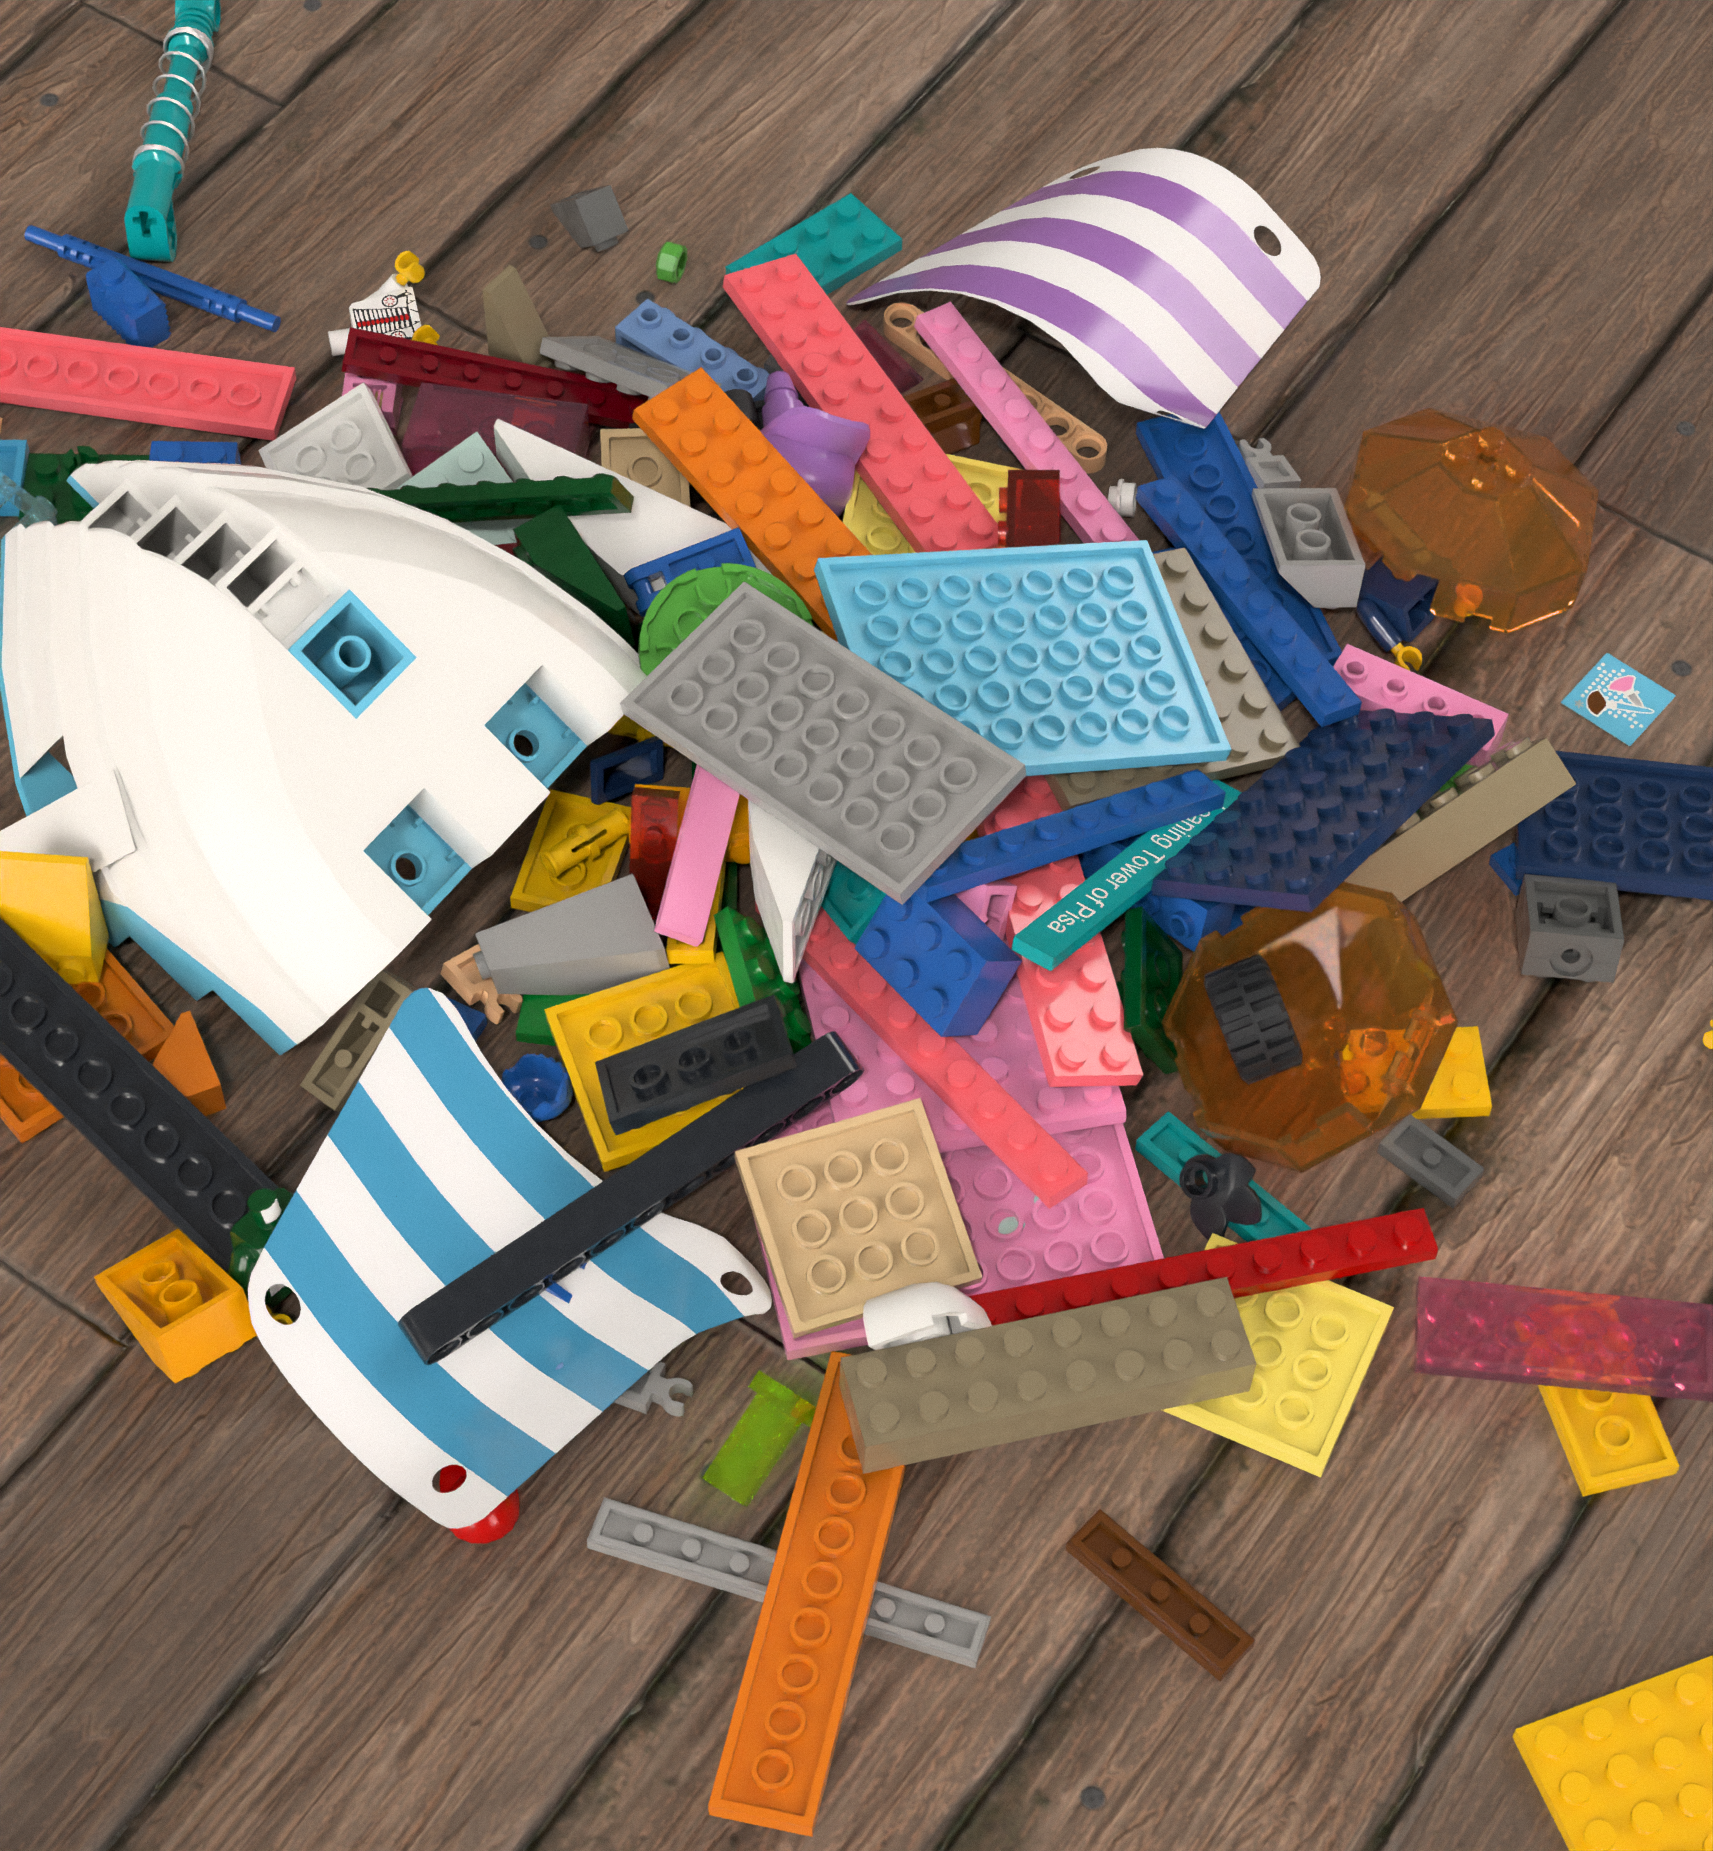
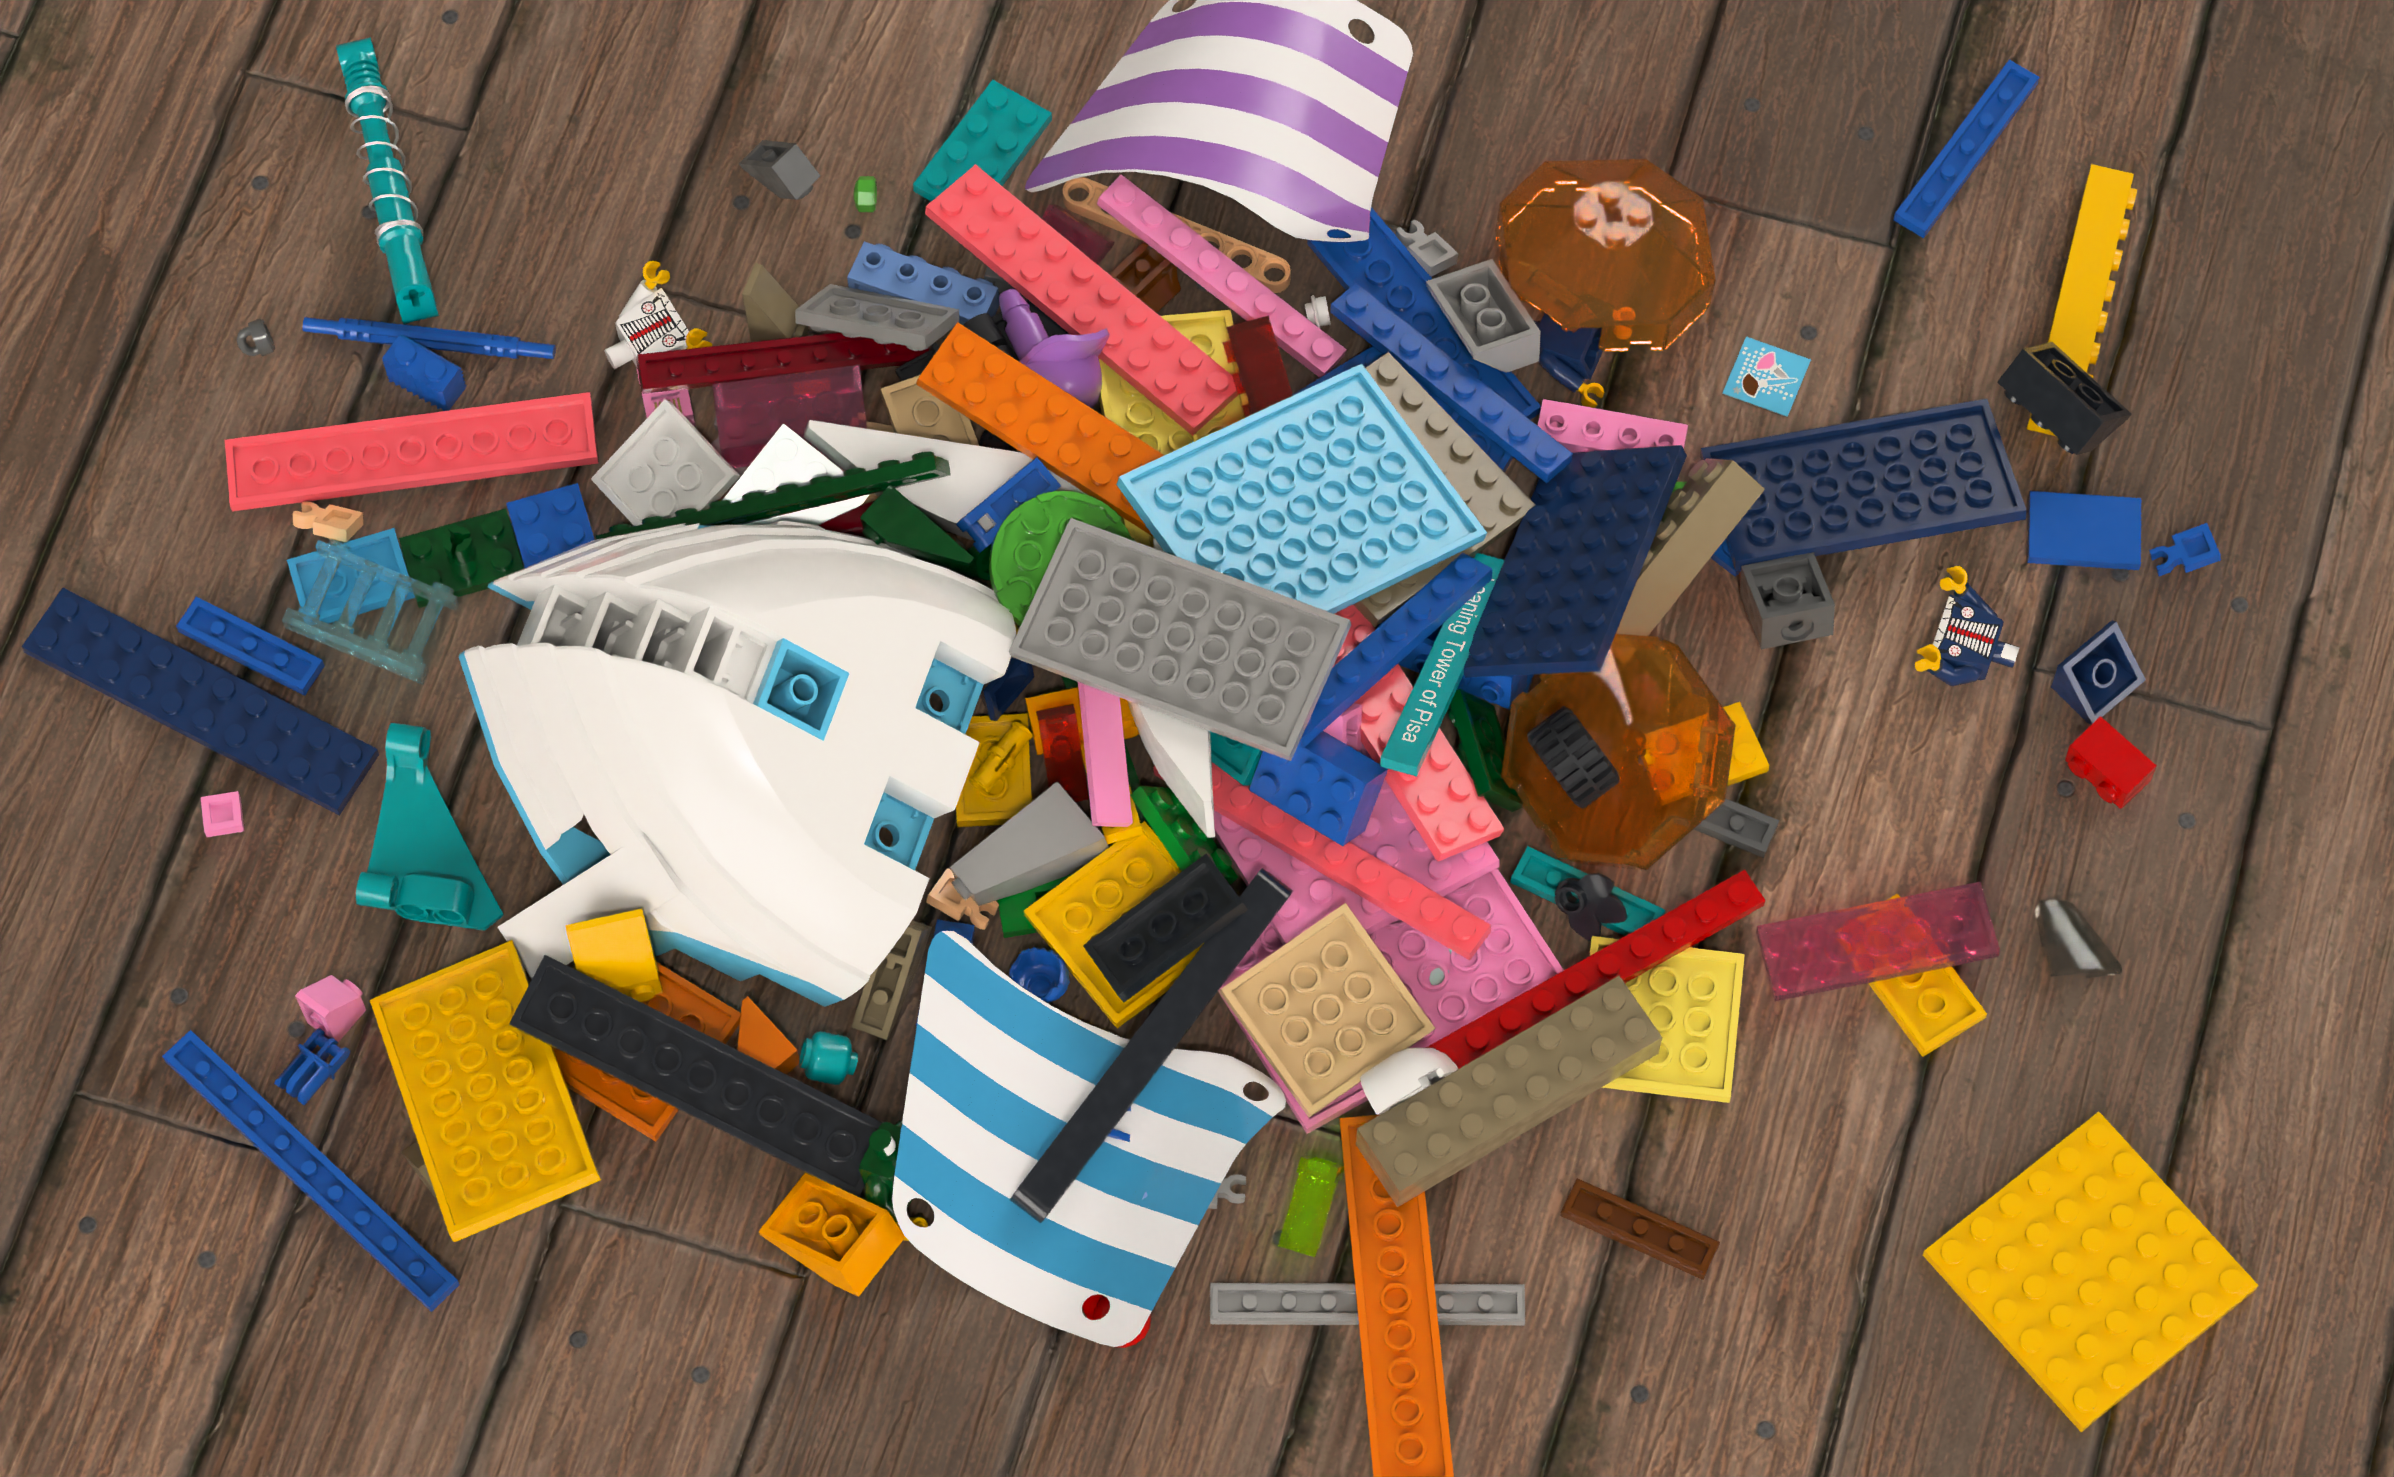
camera: 15 degrees left, 10 degrees up
none -> teal head [799,1031,858,1085]

